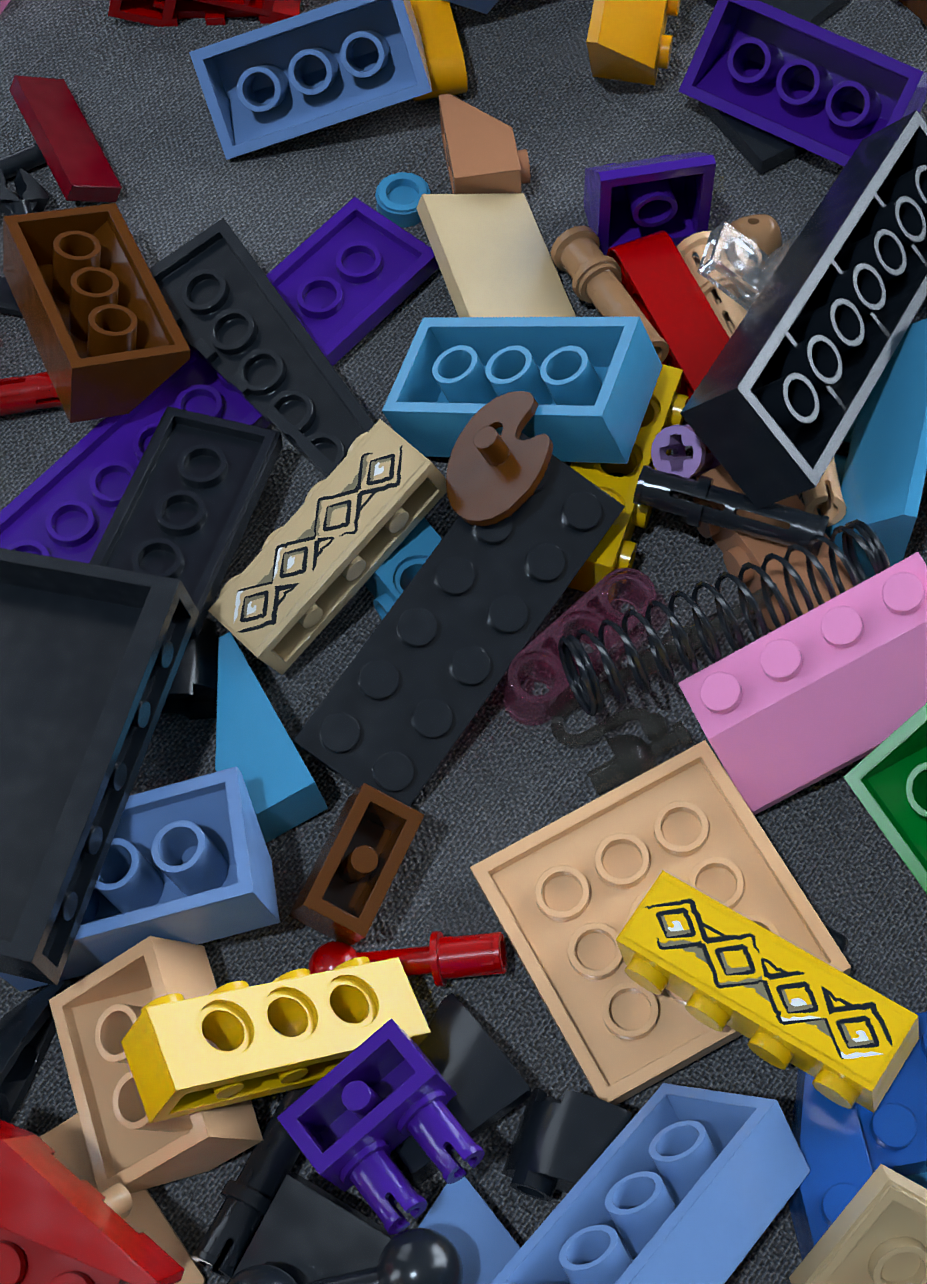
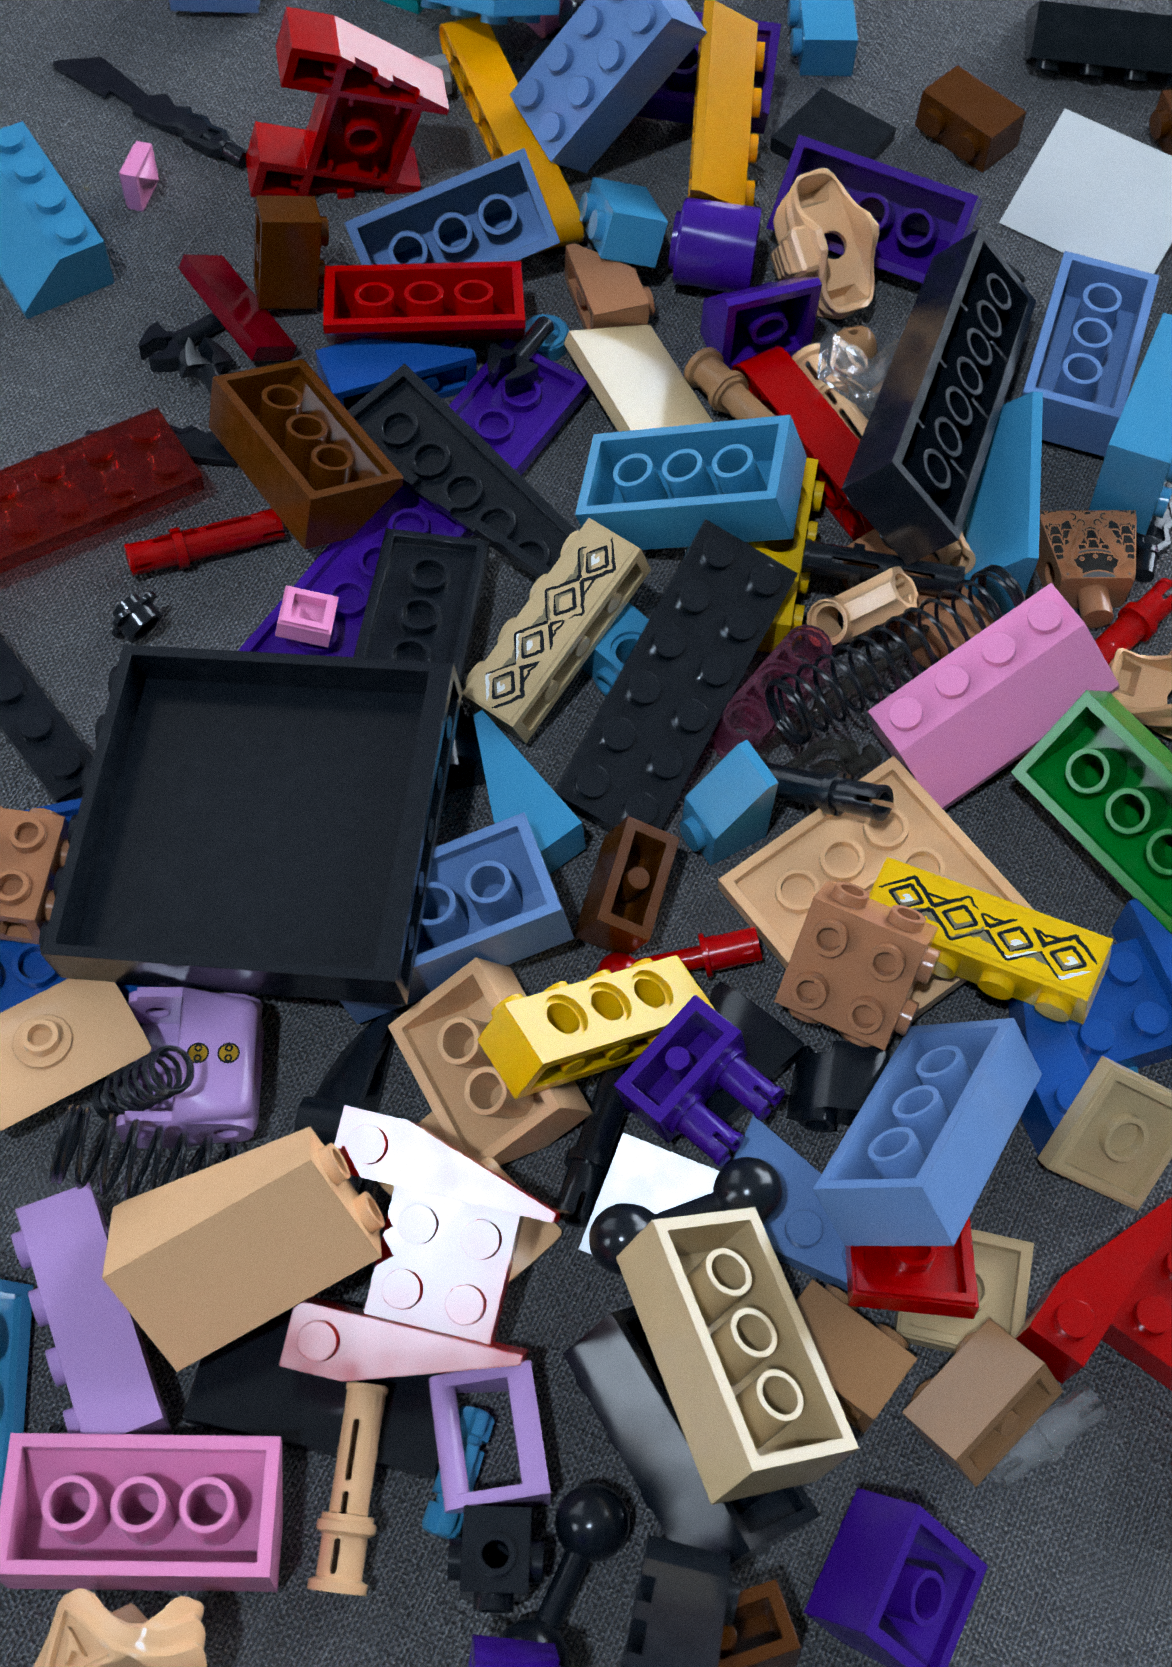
camera: 15 degrees left, 0 degrees up
reddish brown piece [446,391,554,526] -> none
lavender bush [651,424,721,478] -> none
none -> reddish brown brick [253,196,329,309]
none -> bright pink tile [275,585,339,647]
none -> blue slope [315,338,477,410]
none -> red slope [323,261,525,344]
none -> black bar [487,316,554,393]
none -> dark azure brick [579,177,668,268]
none -> dark purple piece [668,197,762,292]
none -> dark azure slope [679,740,779,866]
none -> black pin [763,761,894,821]
none -> light nougat piece [770,168,879,319]
none -> nougat brick [774,881,941,1051]
none -> light nougat piece [806,566,919,646]

